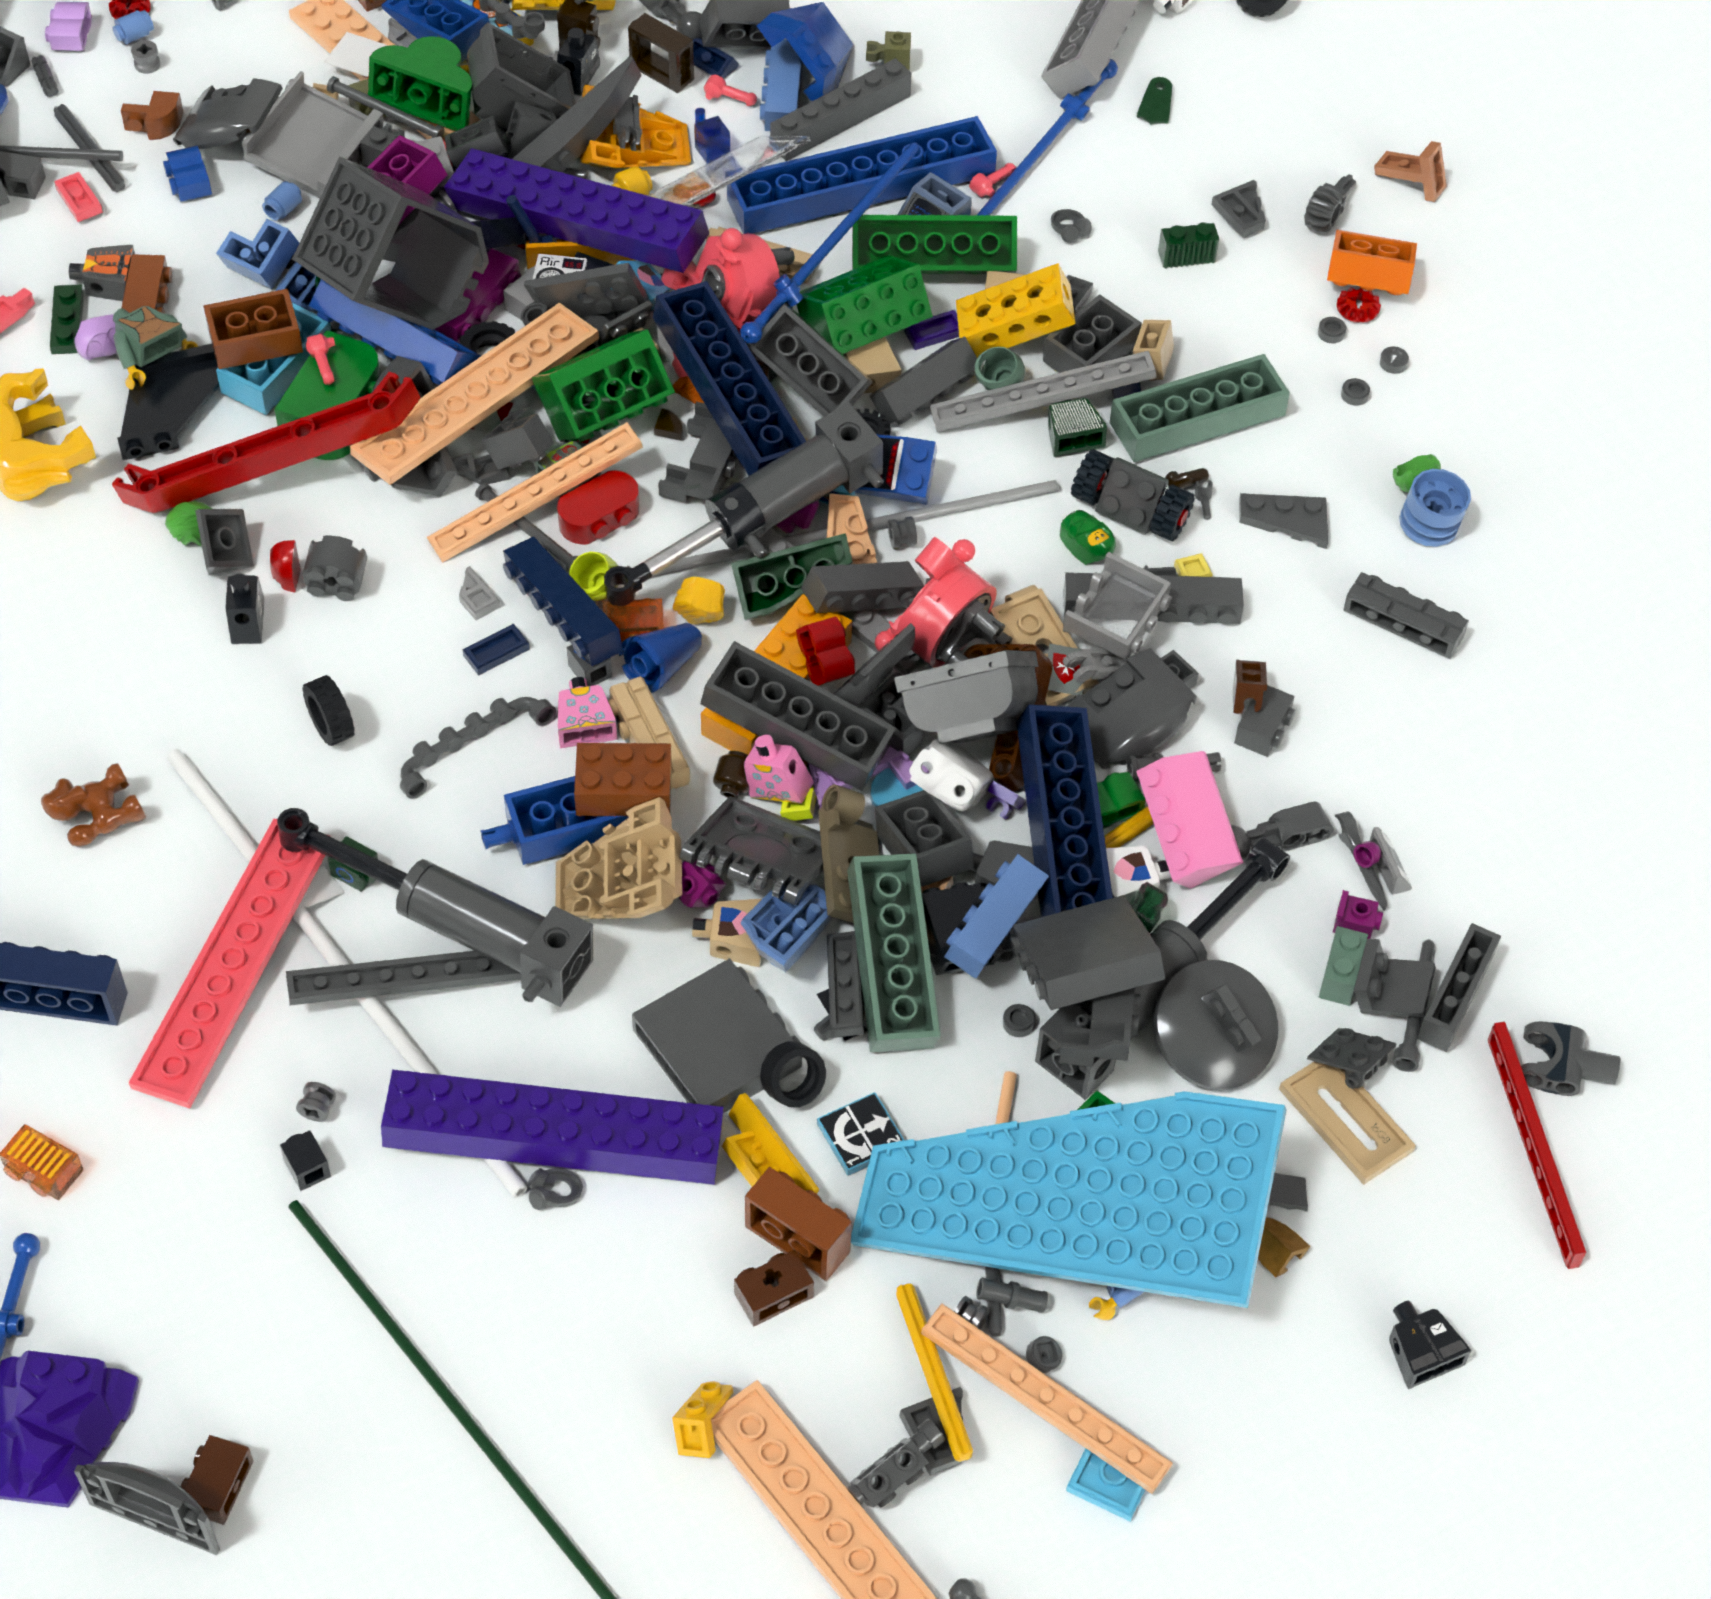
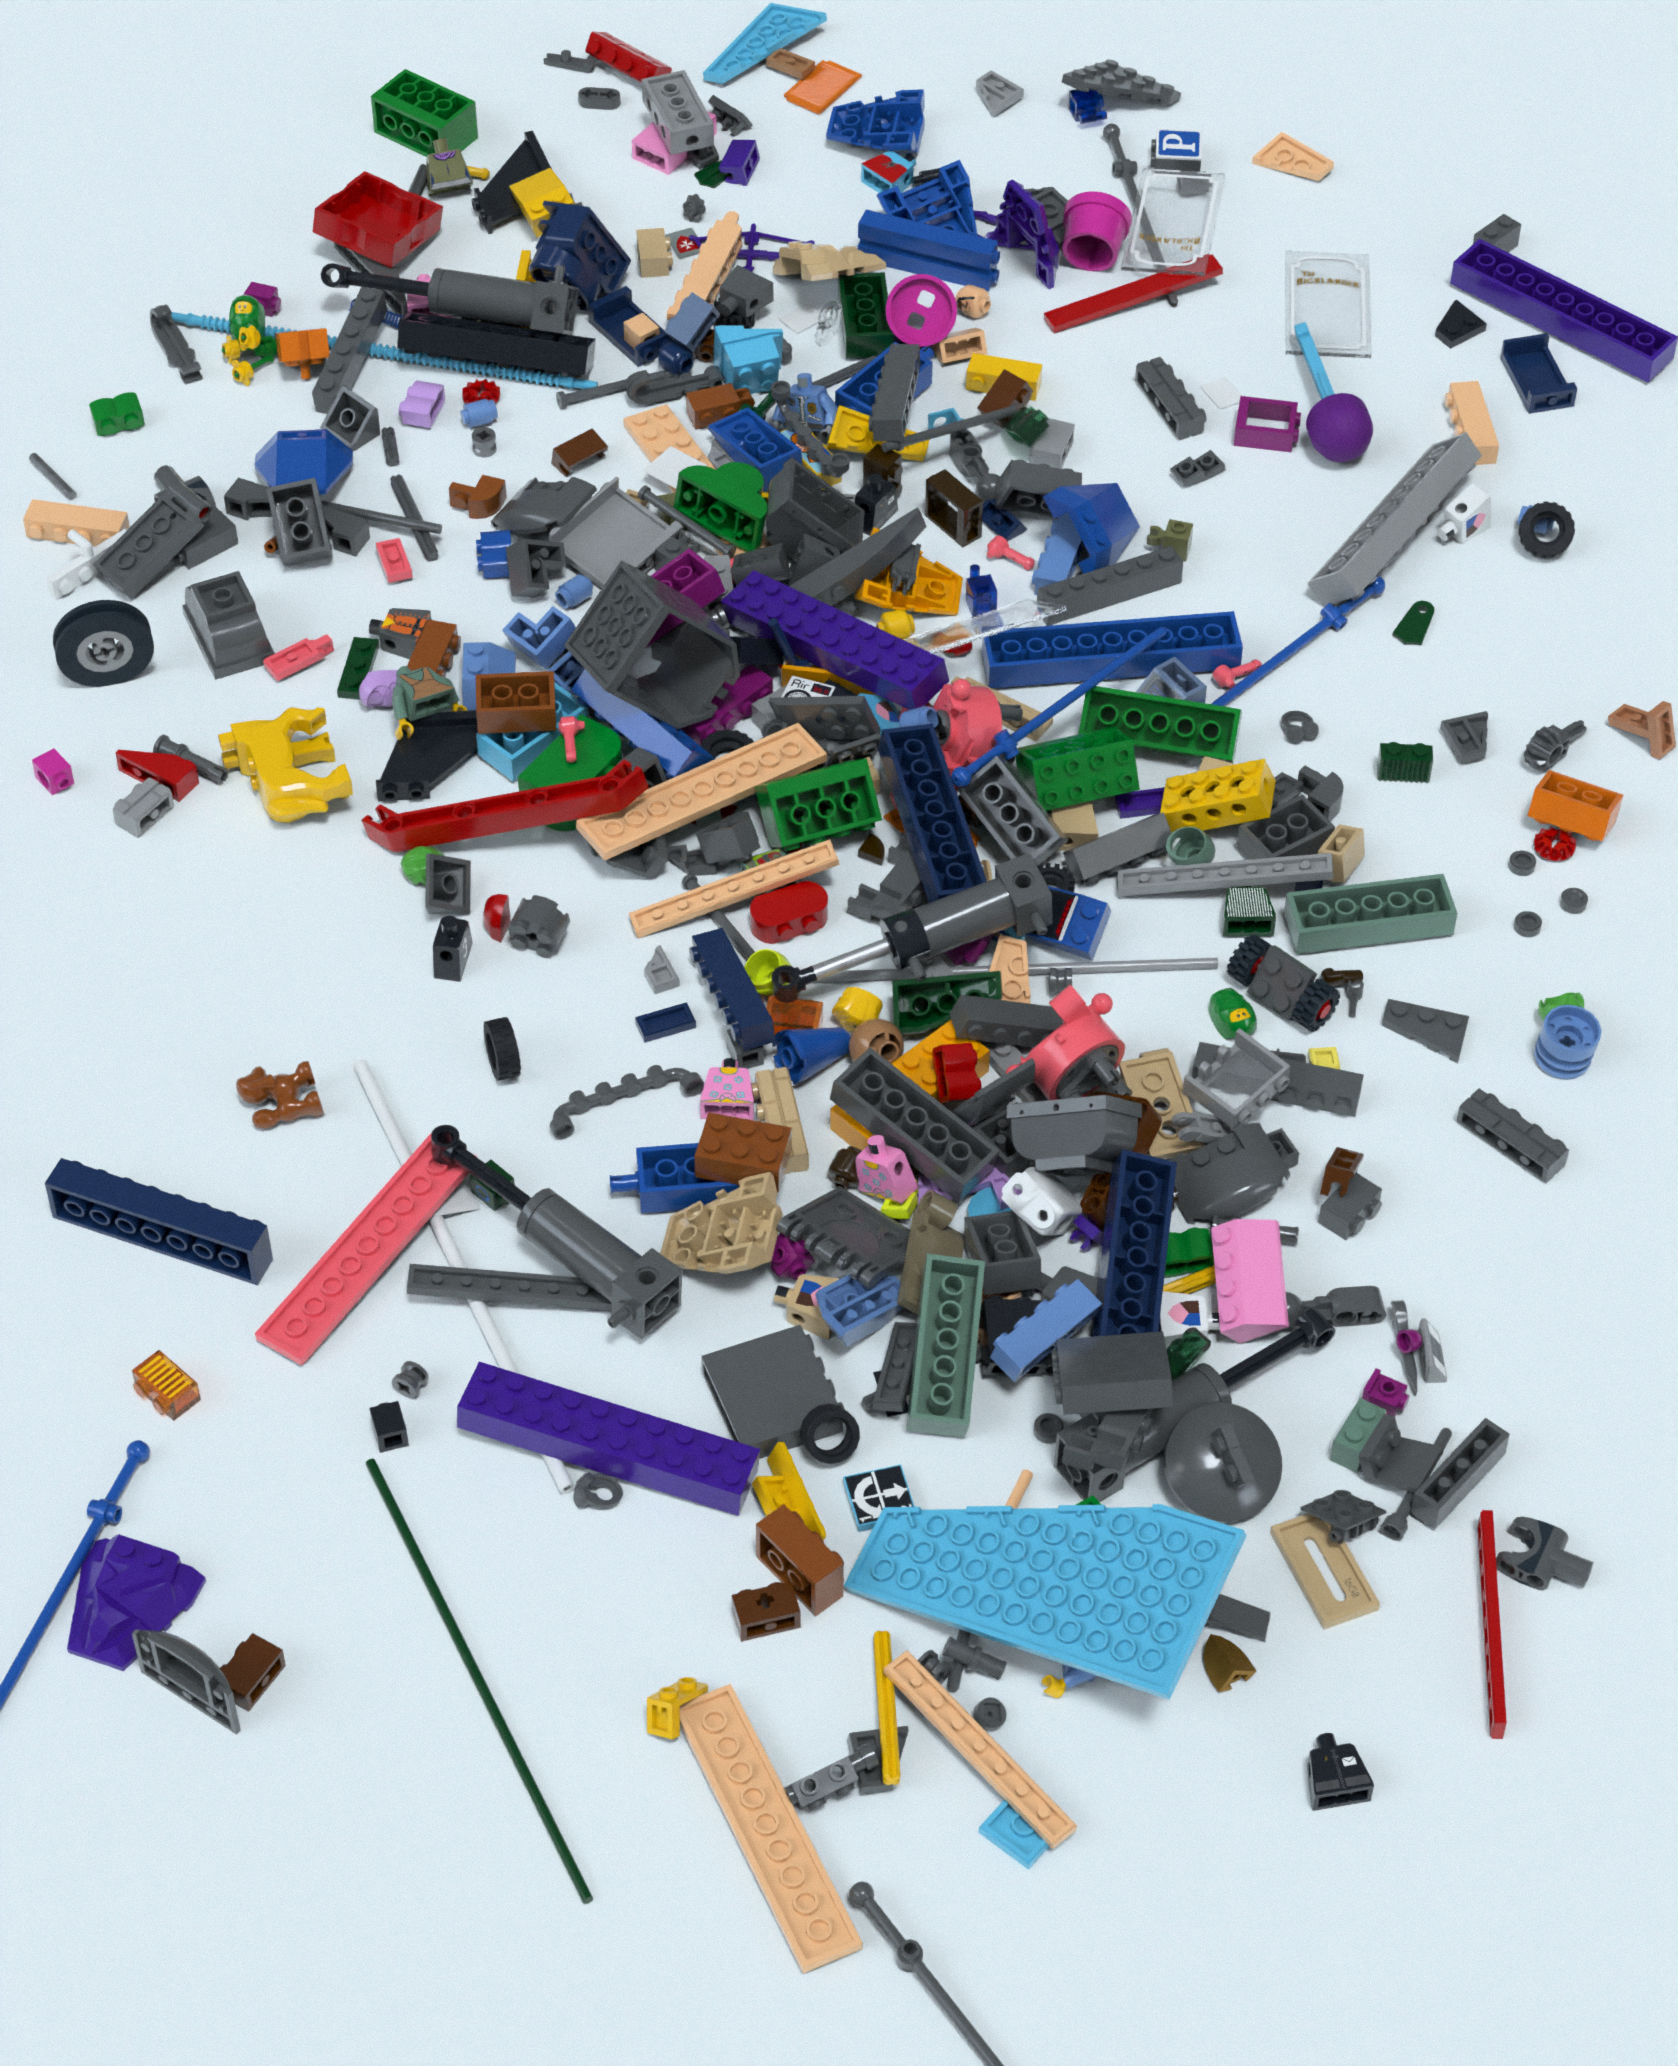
camera: 15 degrees right, 5 degrees down
light grey sticker [1048,643,1084,696] -> none
none -> medium blue wedge [462,642,516,711]
none -> dark grey brick [506,539,567,598]
none -> reddish brown hinge [551,428,608,476]
none -> medium nougat brick [849,1018,904,1063]
none -> medium blue brick [899,706,939,728]
none -> dark grey brick [1298,765,1344,822]

